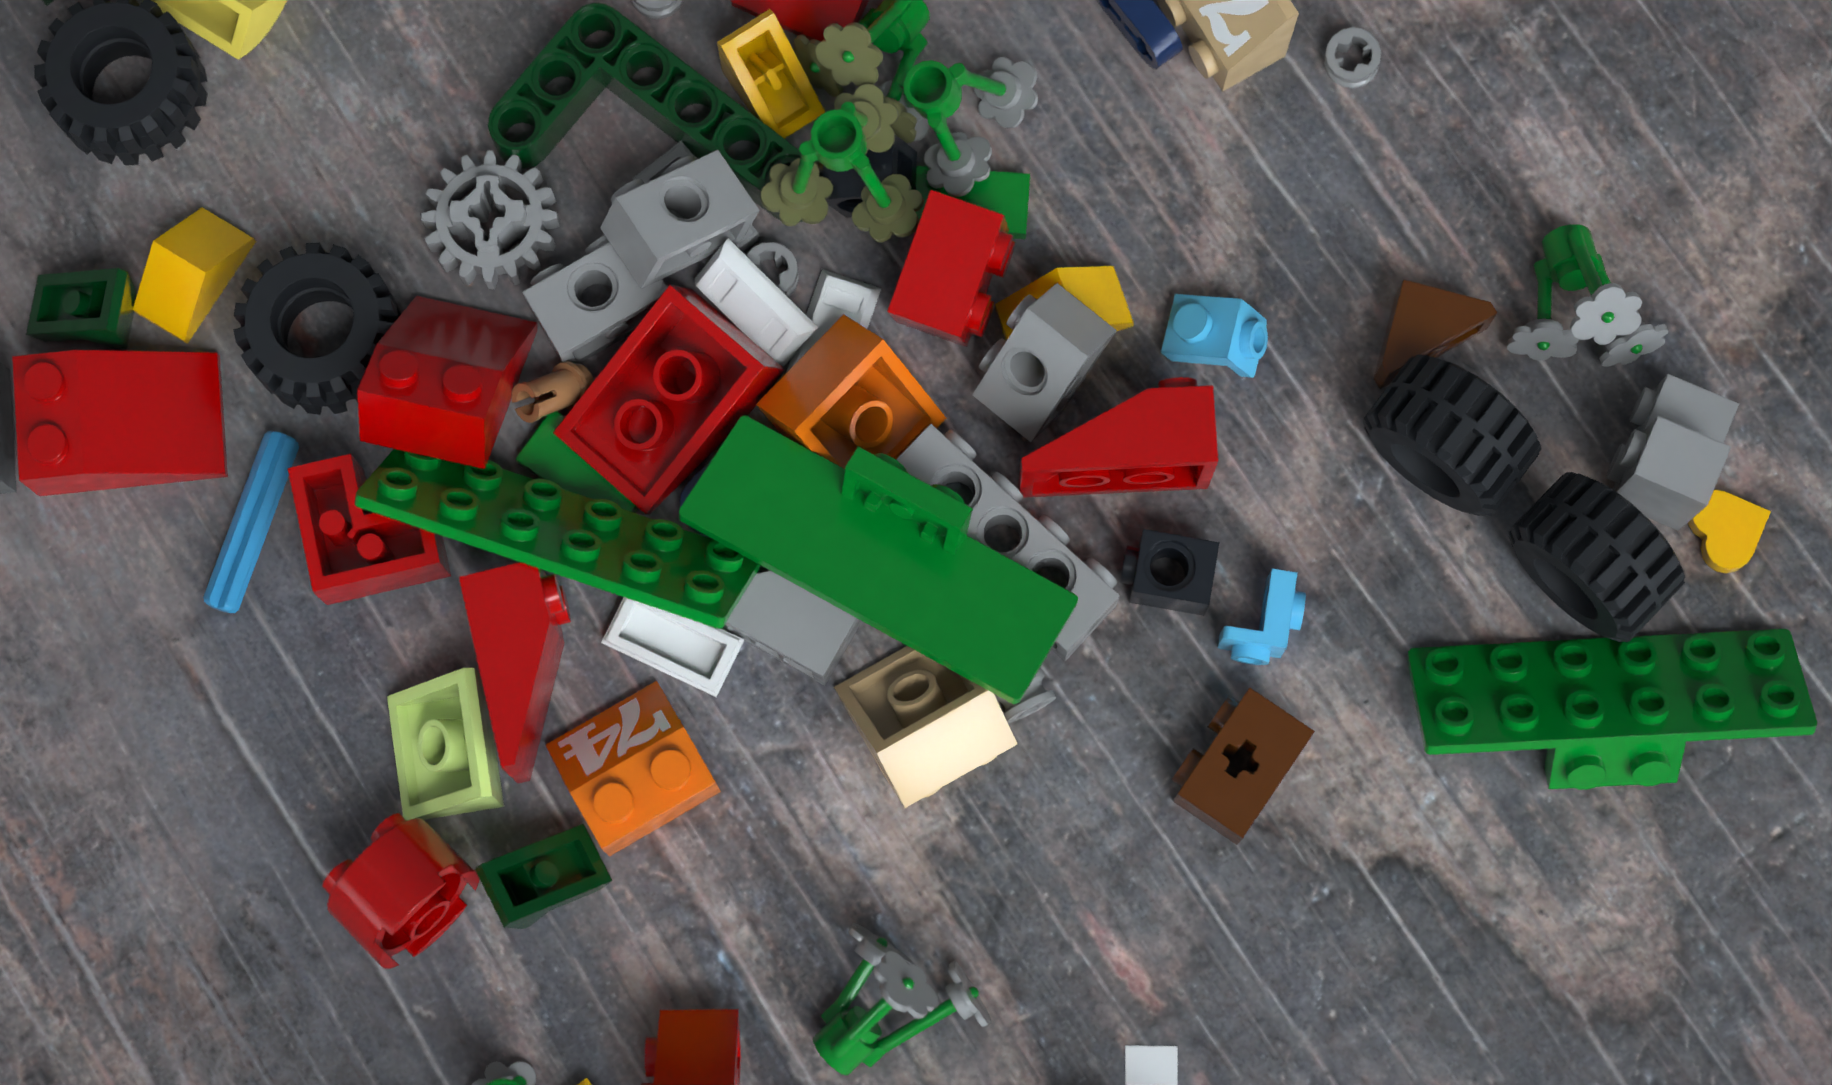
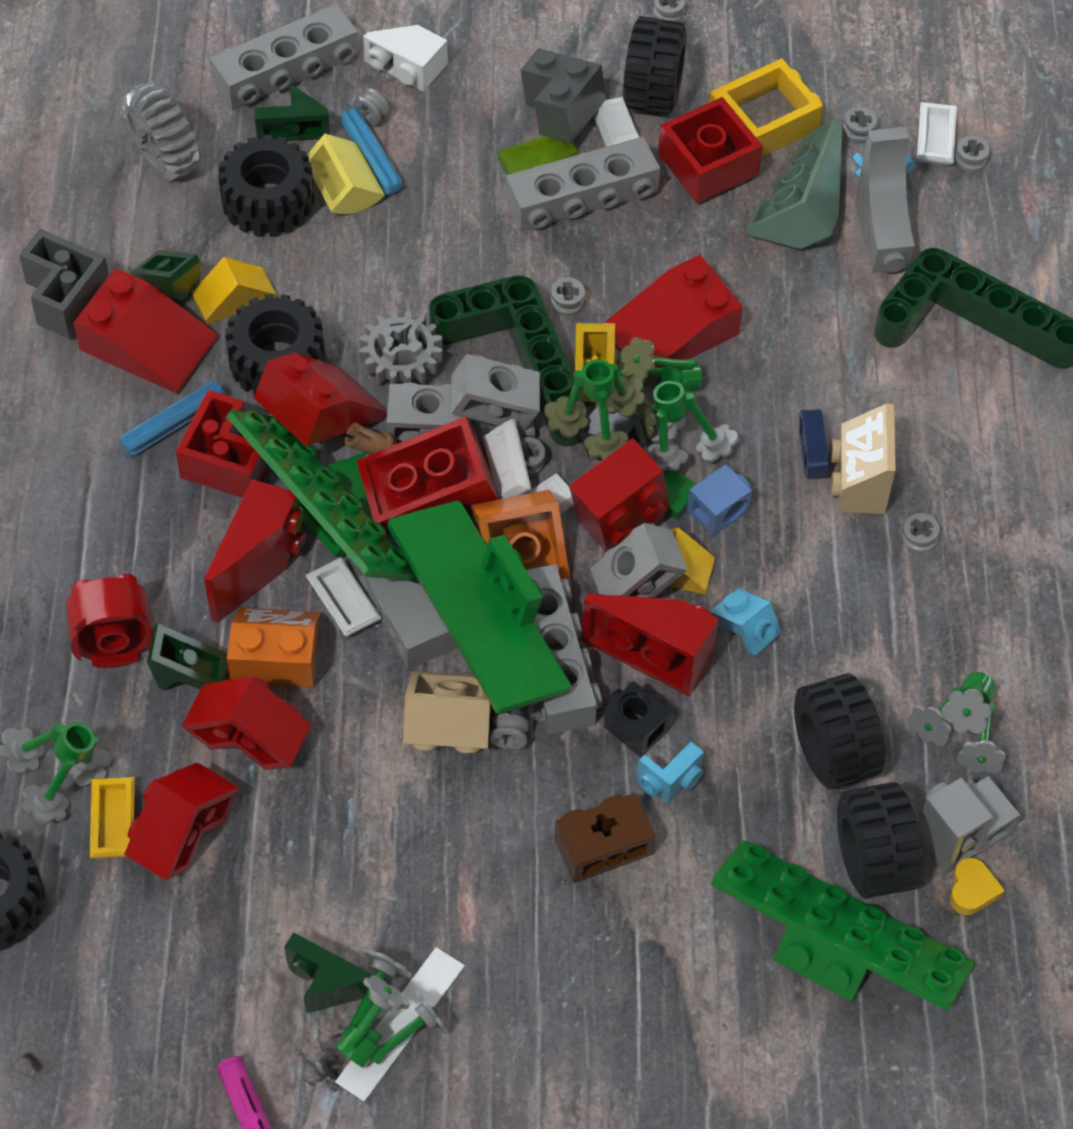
camera: 30 degrees right, 20 degrees down
yellowish green slope [387,668,504,821] -> none
plant [813,923,992,1076] -> none
reddish brown slope [1374,279,1497,389] -> none
none -> red brick [181,676,312,770]
none -> medium blue brick [687,464,752,537]

